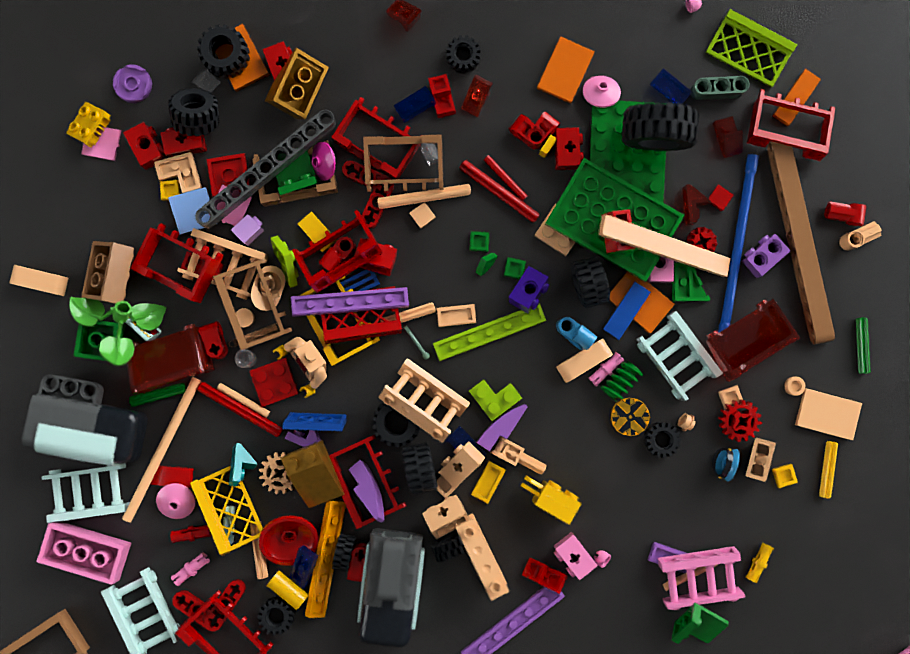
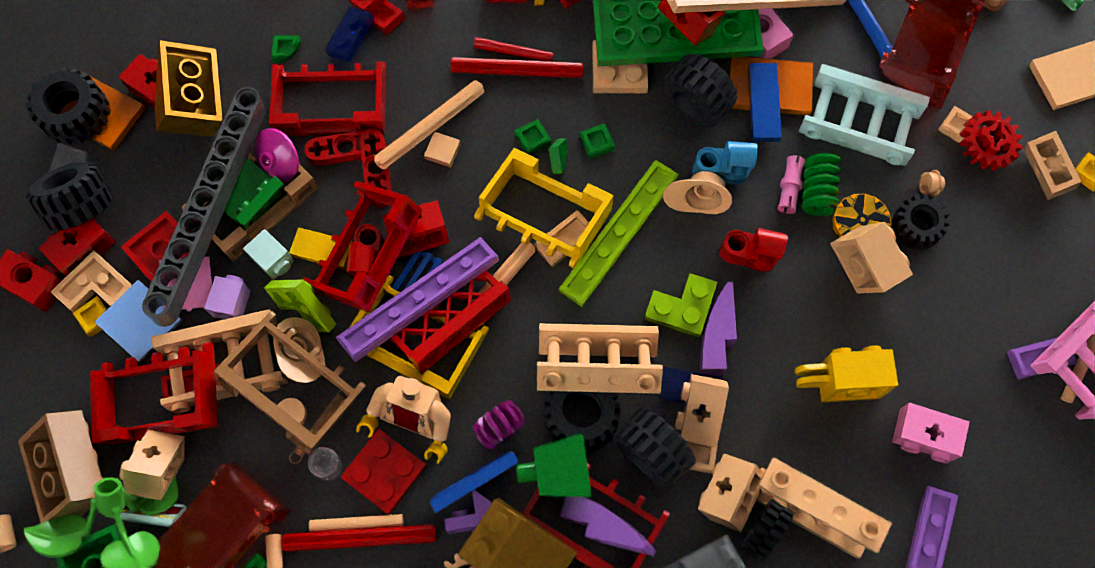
camera: 30 degrees left, 15 degrees down
red piece [199,321,228,359] -> none
medium nougat hinge [363,135,444,192] -> none
sand green hinge [404,325,430,360] -> none
clear slope [421,144,438,165] -> none
yellow tile [471,461,506,504] -> none
light nougat connector [491,436,546,474] -> none
dark purple brick [509,266,550,314] -> none
red slope [522,558,568,594] -> none
light nougat beam [556,338,613,383] -> none
bright pink hinge [594,550,611,568] -> none
green wing [672,263,710,302] -> none
piece [712,448,740,482] -> none
light nougat tile [784,377,805,396] -> none
none -> light nougat brick [120,429,185,500]
none -> light aqua brick [243,229,294,280]
none -> green tile [271,35,302,64]
none -> magenta gear [473,400,526,449]
none -> yellow hinge [474,148,614,268]
none -> green torso [516,434,592,497]
none -> light nougat piece [663,171,732,214]
none -> red piece [719,227,788,272]
none -> light nougat brick [830,222,913,294]

